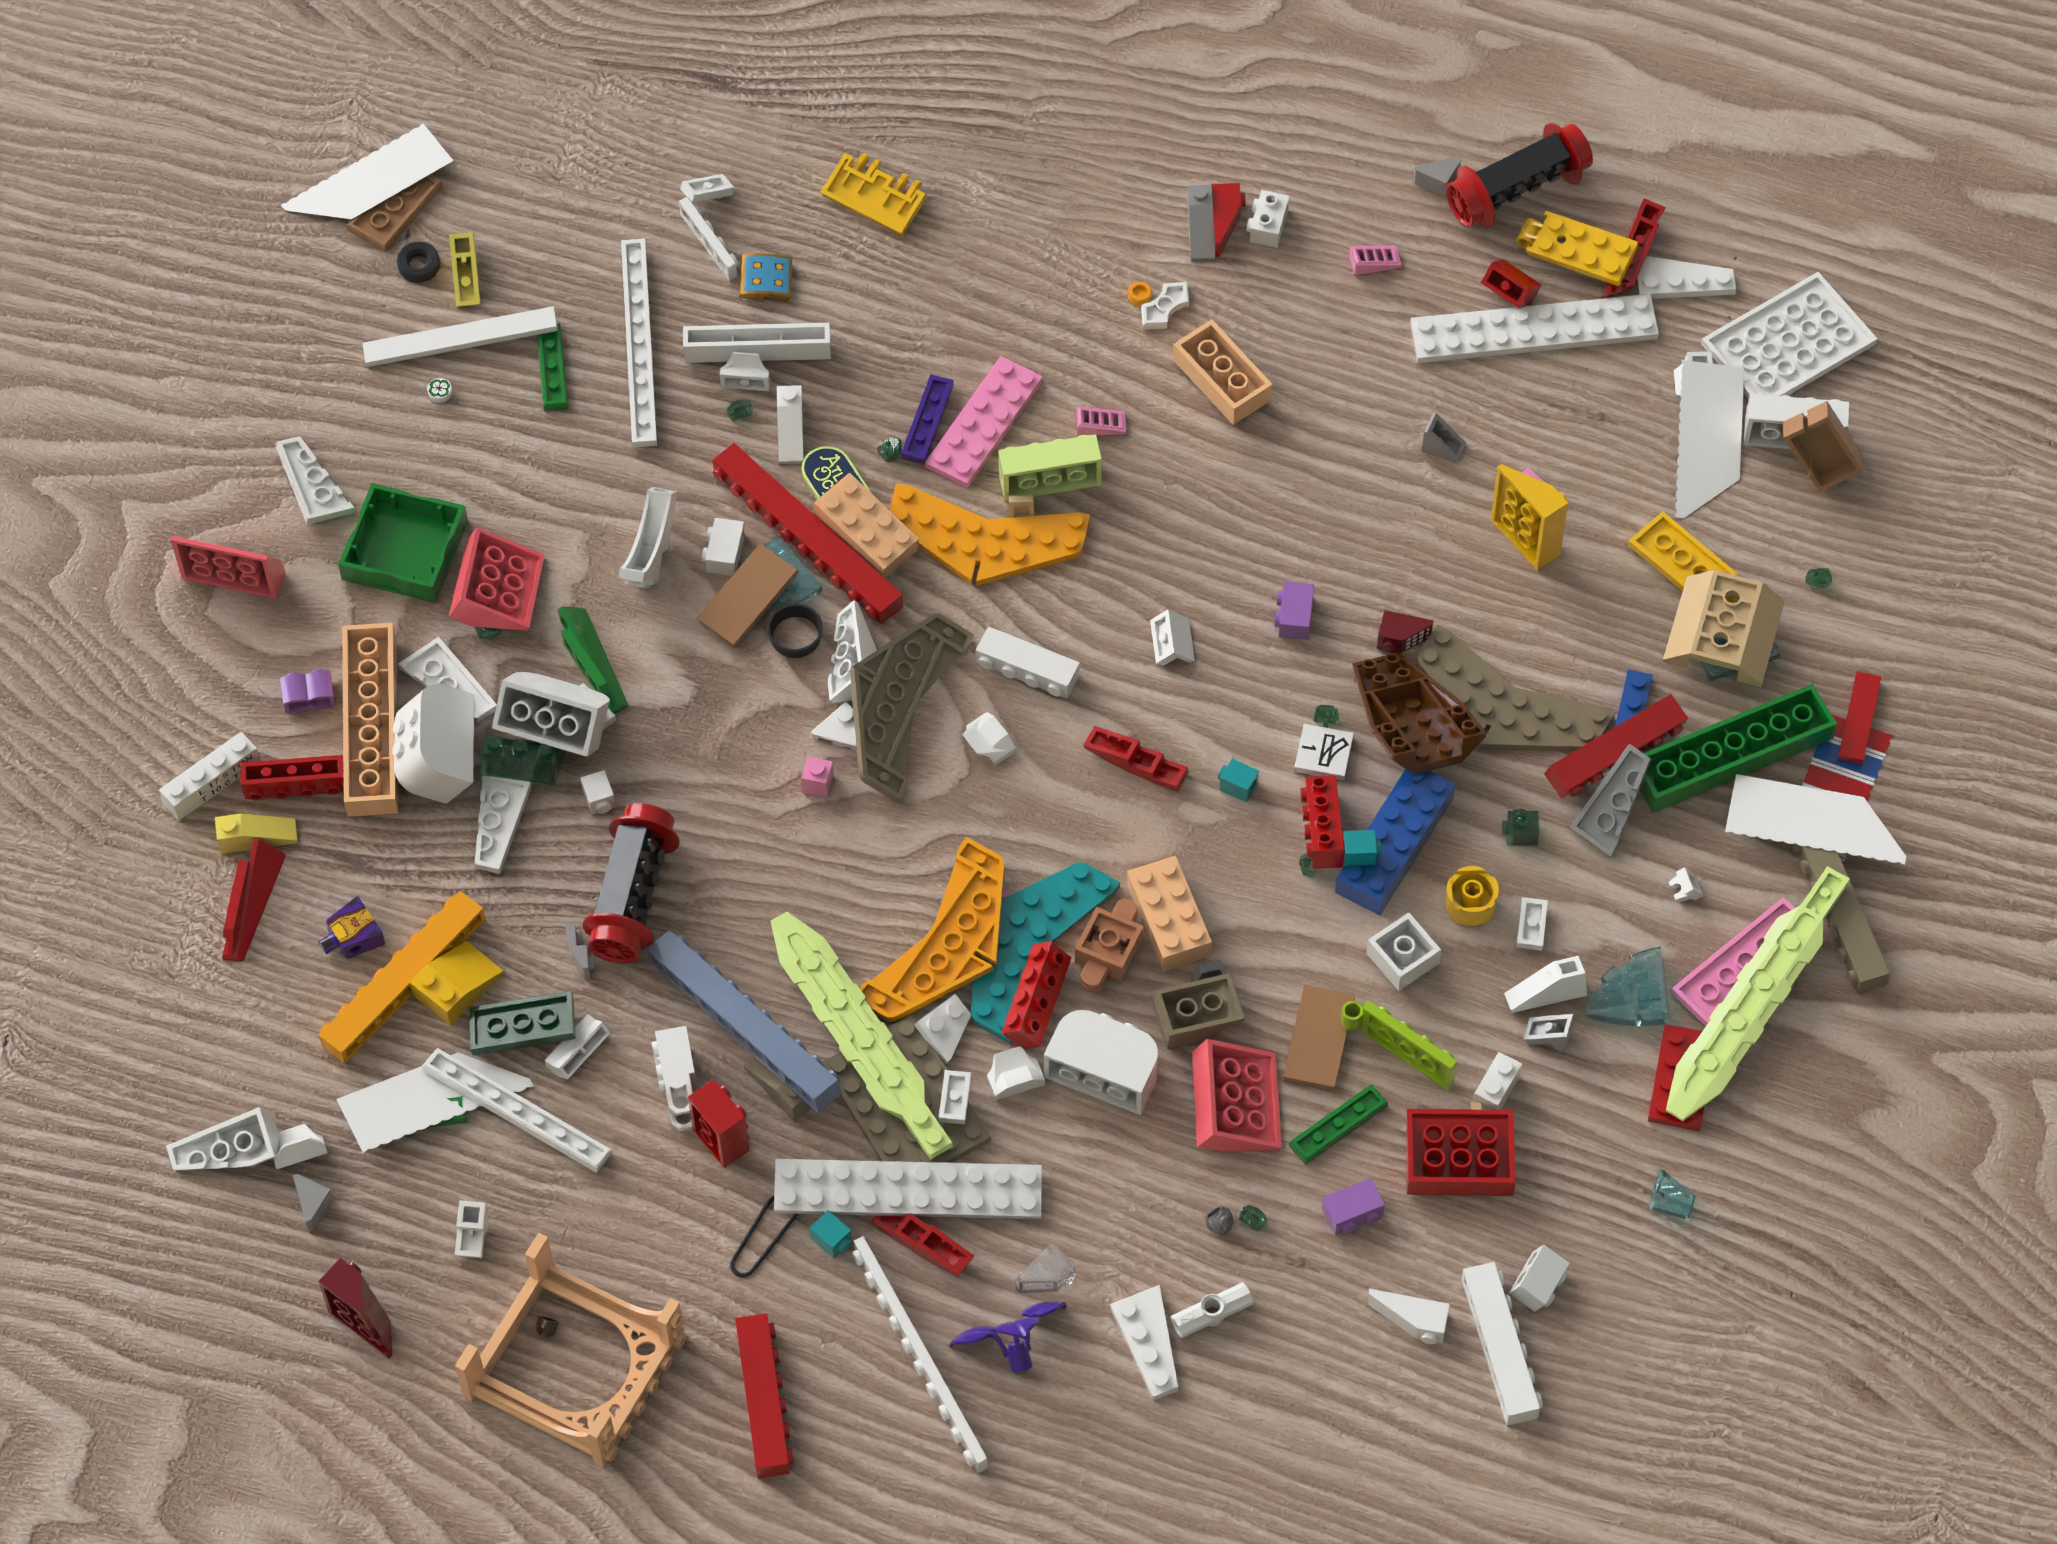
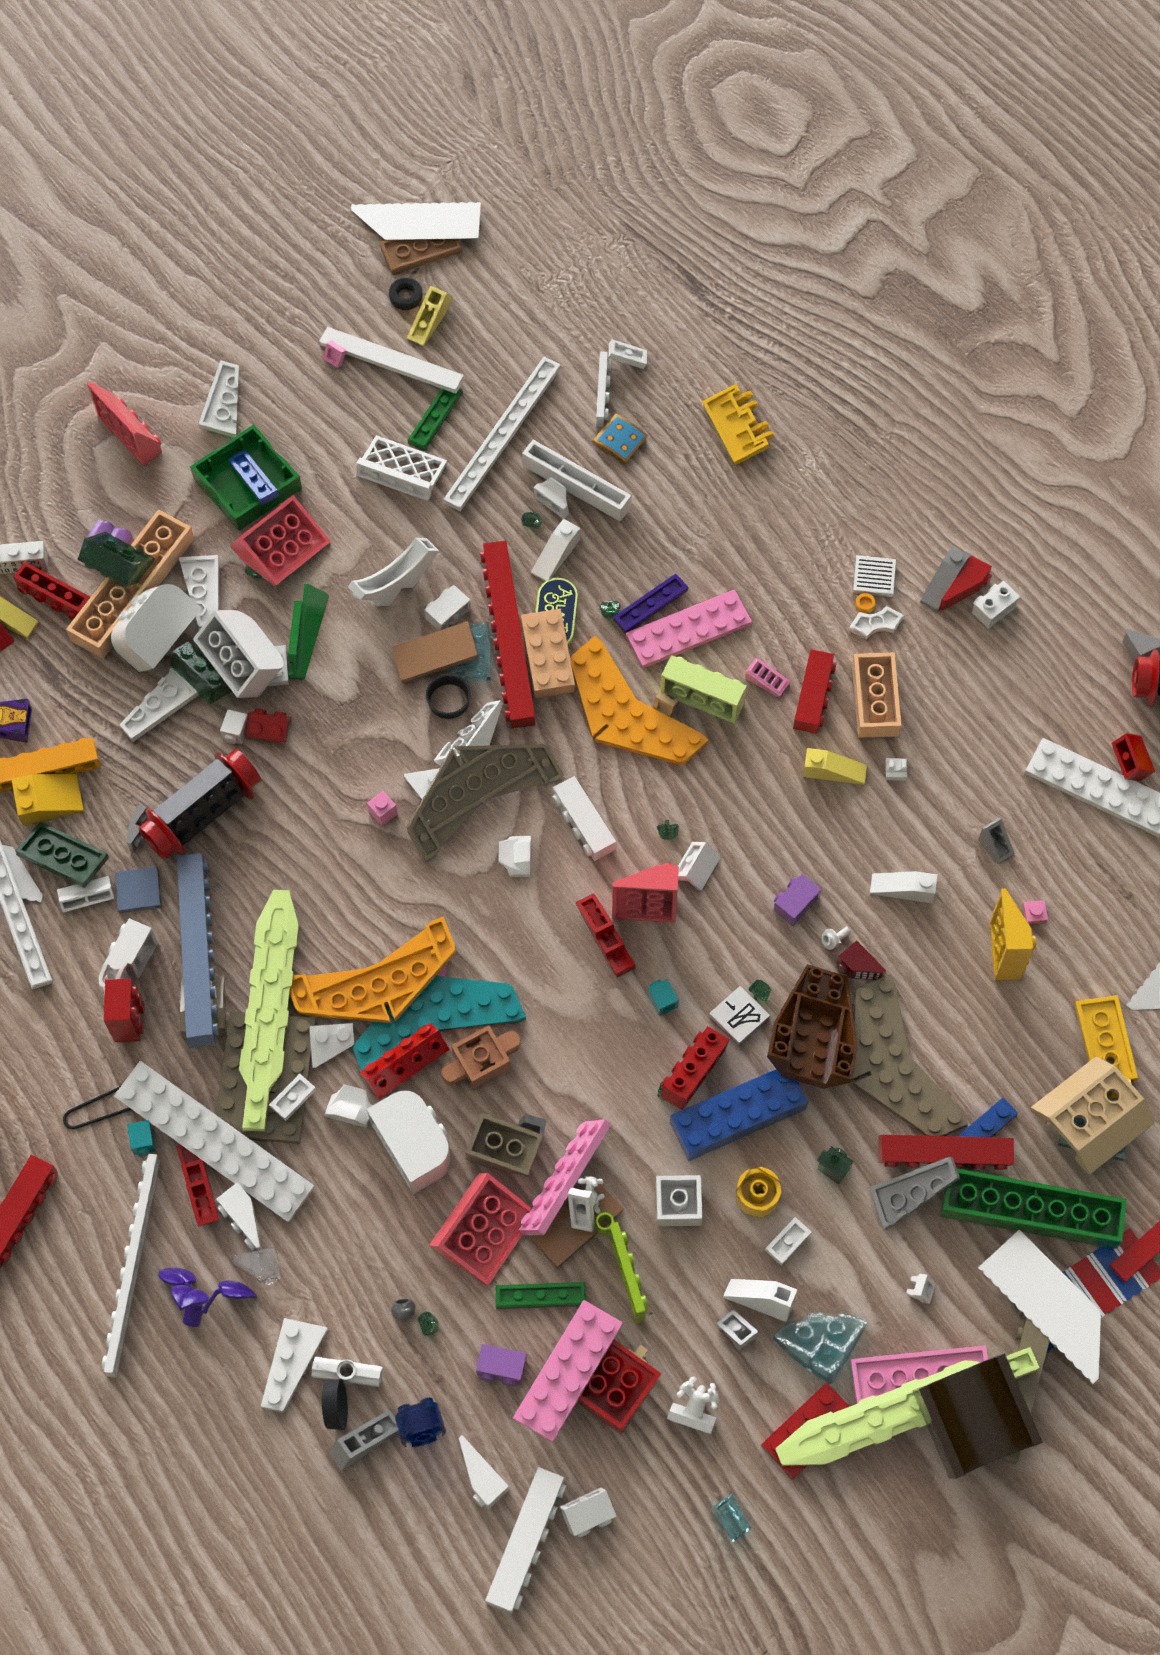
camera: 35 degrees right, 5 degrees up
white tile [427,378,452,403] -> none
light nougat brick [1127,855,1212,972] -> none
teal brick [1343,830,1381,866] -> none
bright pink slope [1349,246,1402,276] -> none
white brick [1473,1052,1522,1110] -> none
none -> clear green slope [78,532,155,587]
none -> sand blue tile [115,867,161,913]
none -> white slope [216,1182,262,1254]
none -> plate [228,450,279,505]
none -> red bracket [245,708,292,743]
none -> black tyre [321,1379,348,1430]
none -> bright pink plate [323,341,346,368]
none -> light grey slope [329,1410,402,1471]
none -> white fence [356,435,447,501]
none -> clear blue brick [395,1397,446,1447]
none -> bright pink plate [513,1300,623,1443]
none -> bright pink plate [518,1119,611,1236]
none -> white piece [567,1176,605,1232]
none -> coral slope [612,863,679,923]
none -> clear green piece [657,820,679,840]
none -> white piece [667,1377,719,1434]
none -> red brick [793,649,837,734]
none -> light yellow slope [803,748,867,785]
none -> white plate [822,927,851,950]
none -> white tile [853,555,896,597]
none -> white slope [870,871,937,903]
none -> white tile [885,758,907,781]
none -> dark brown piece [912,1353,1043,1479]

